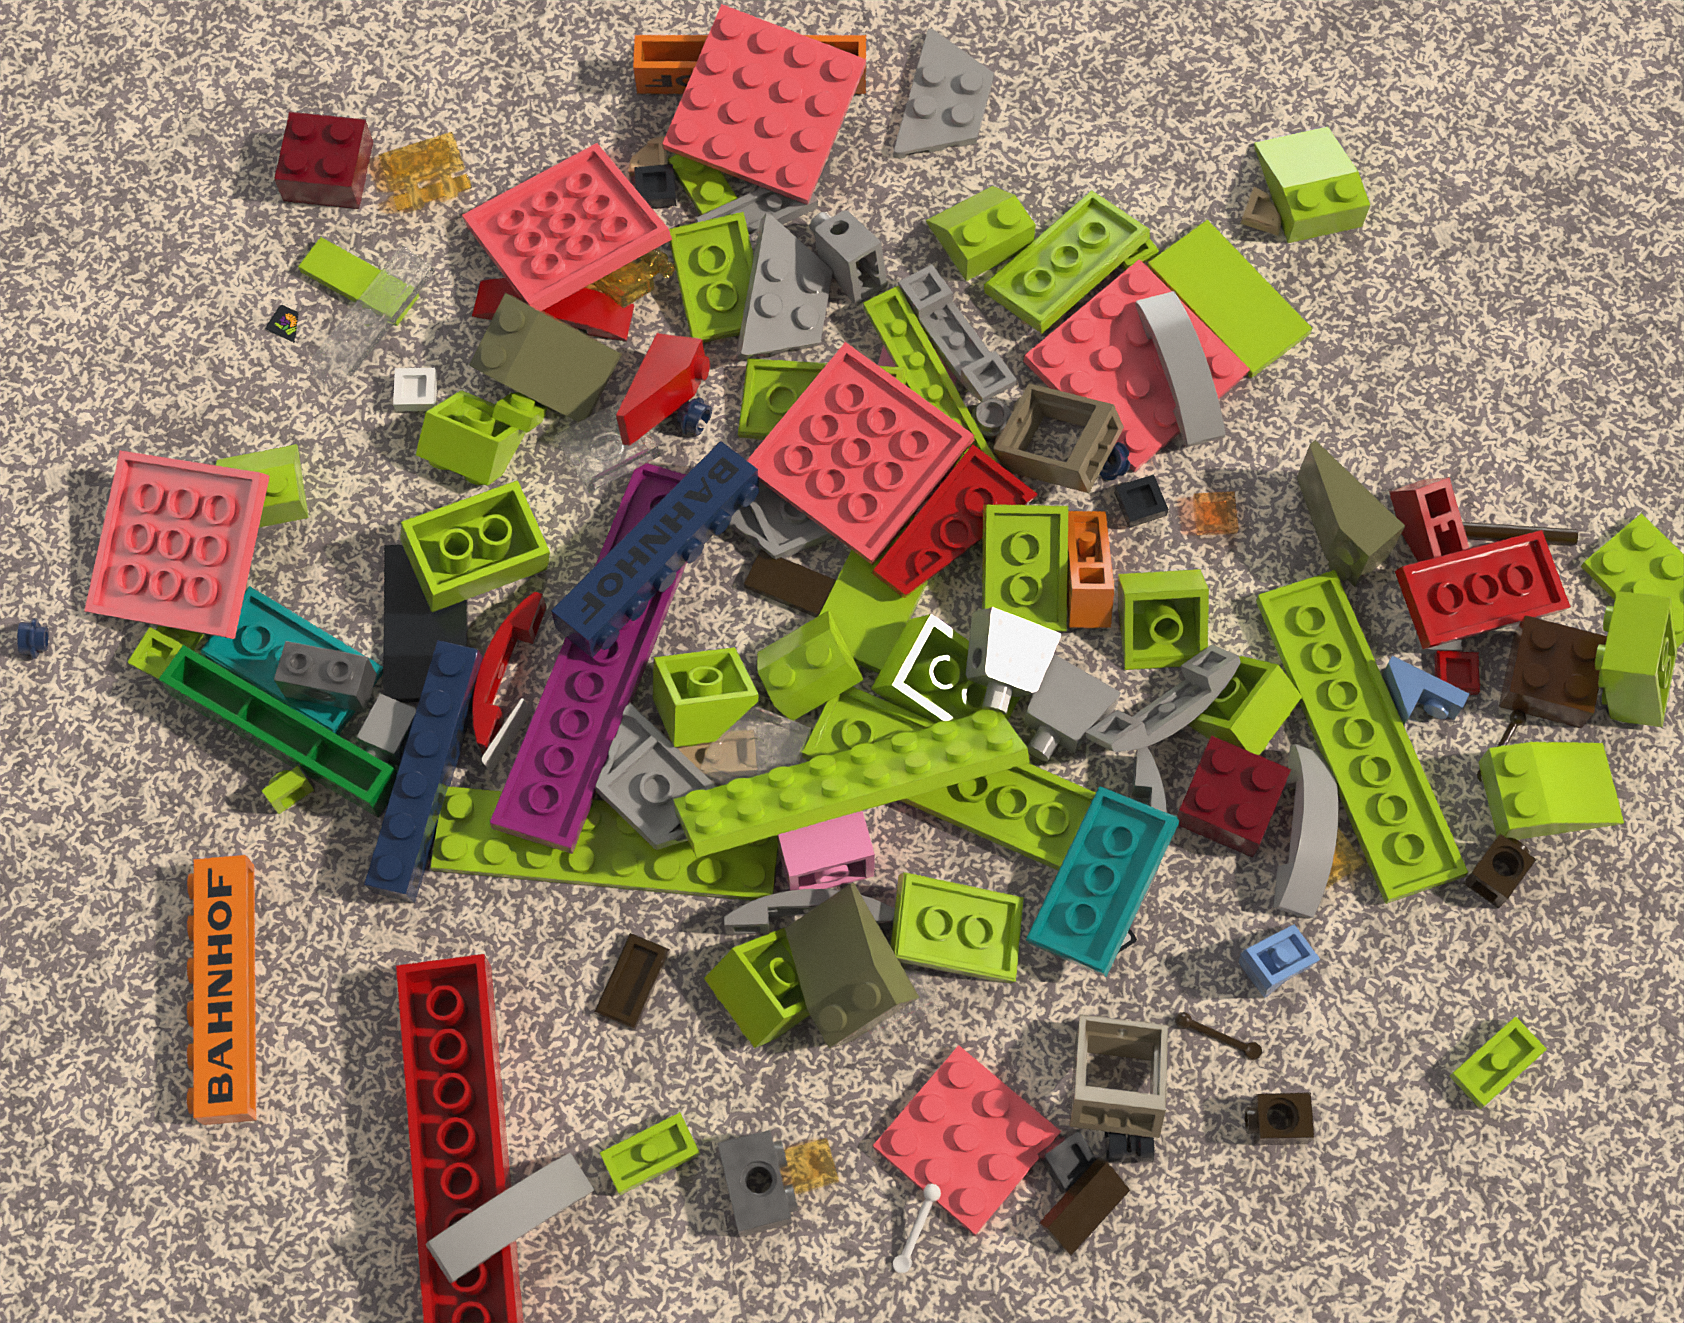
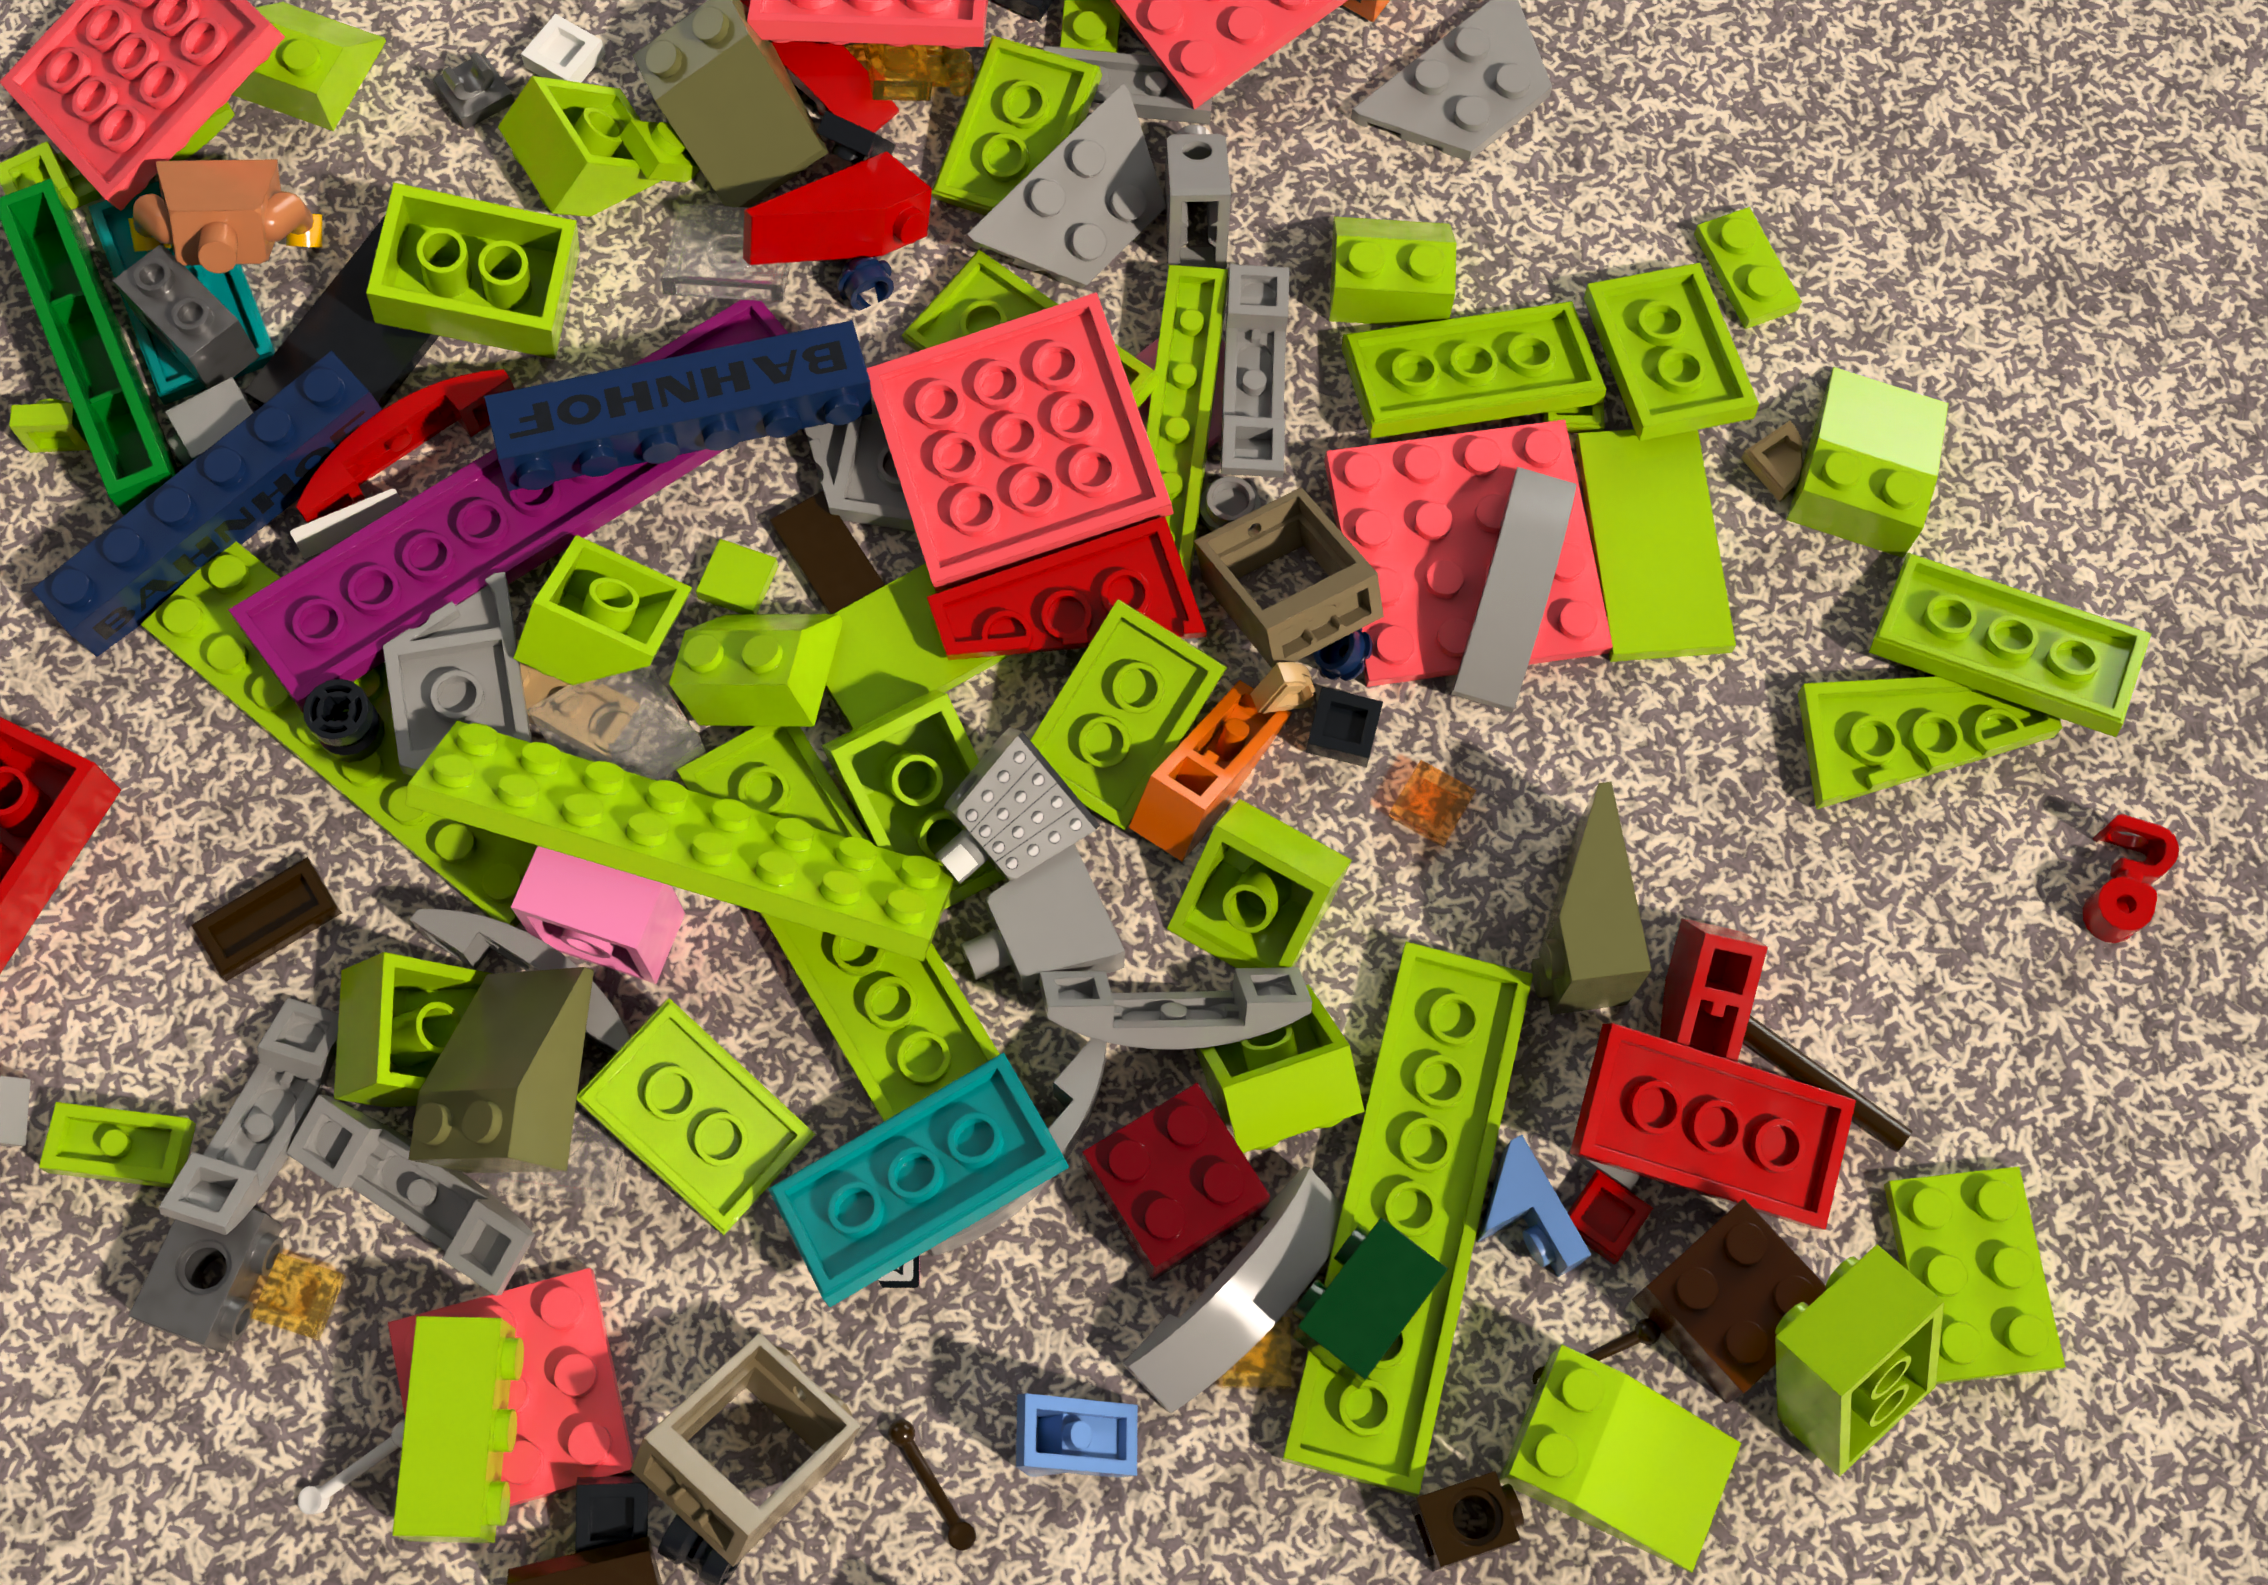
camera: 30 degrees right, 0 degrees up
none -> nougat torso [128,159,322,274]
none -> light grey slope [159,998,339,1235]
none -> light grey slope [286,1095,535,1296]
none -> black wheel [303,679,385,762]
none -> lime brick [392,1316,524,1543]
none -> flat silver tile [433,52,515,130]
none -> lime tile [696,539,779,614]
none -> black plate [816,111,896,164]
none -> tan tile [1250,662,1317,714]
none -> dark green brick [1292,1217,1448,1389]
none -> lime plate [1584,263,1759,441]
none -> lime plate [1694,207,1802,329]
none -> lime wing [1798,676,2062,810]
none -> lime tile [1869,552,2152,737]
none -> red leg [2083,814,2179,943]

